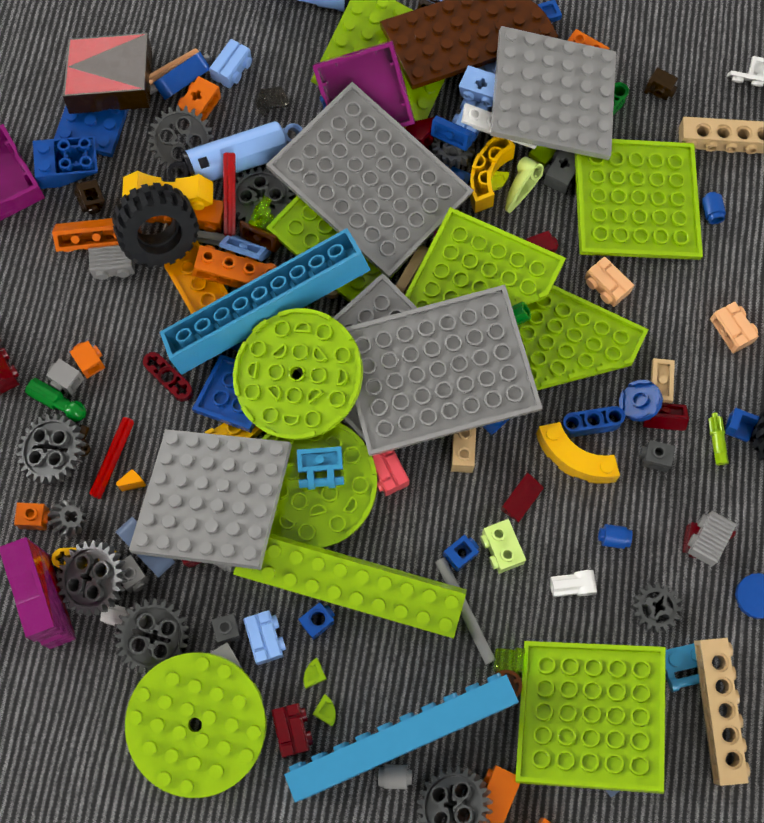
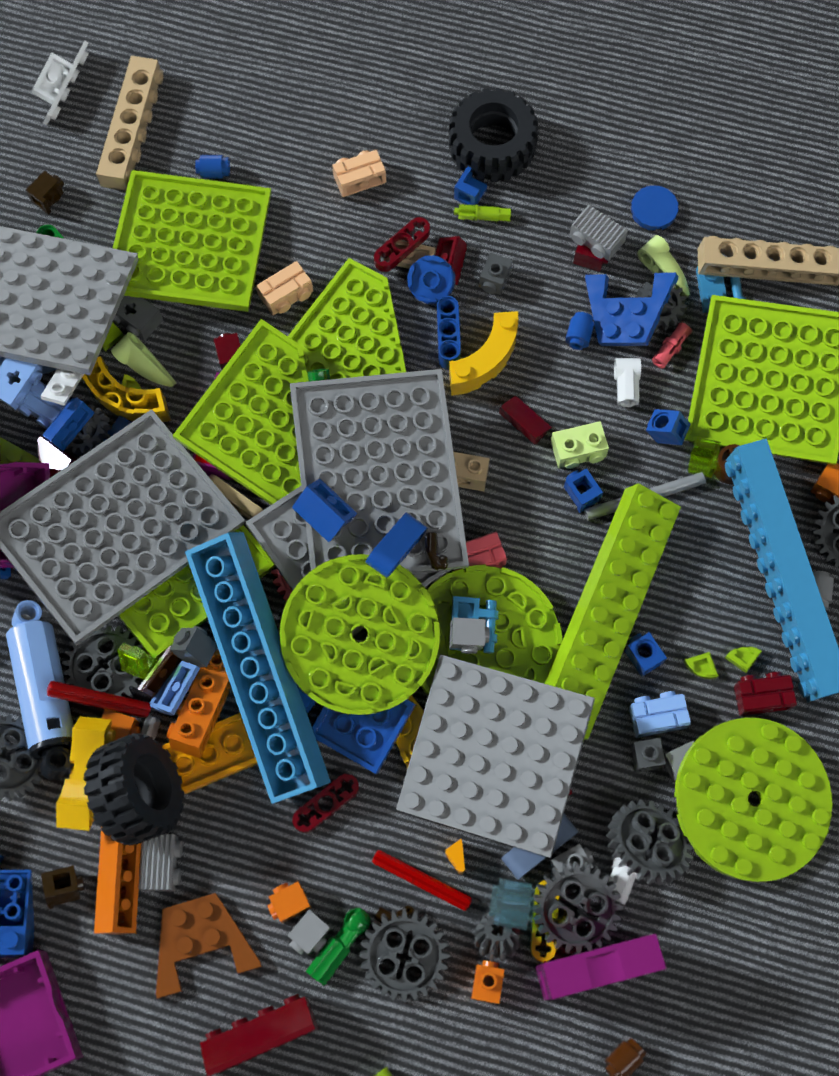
camera: 80 degrees left, 0 degrees up
none -> dark orange wing [156,893,262,999]
none -> dark grey brick [169,626,217,667]
none -> blue panel [292,479,358,542]
none -> blue beam [365,512,428,578]
none -> dark red beam [374,217,430,272]
none -> dark brown arm [425,532,448,571]
none -> light grey brick [449,617,490,654]
none -> clear light blue brick [489,878,532,930]
none -> blue wing [585,272,679,346]
none -> yellowish green piece [637,235,690,297]
none -> blue brick [646,409,691,445]
none -> coral pin [652,322,692,368]

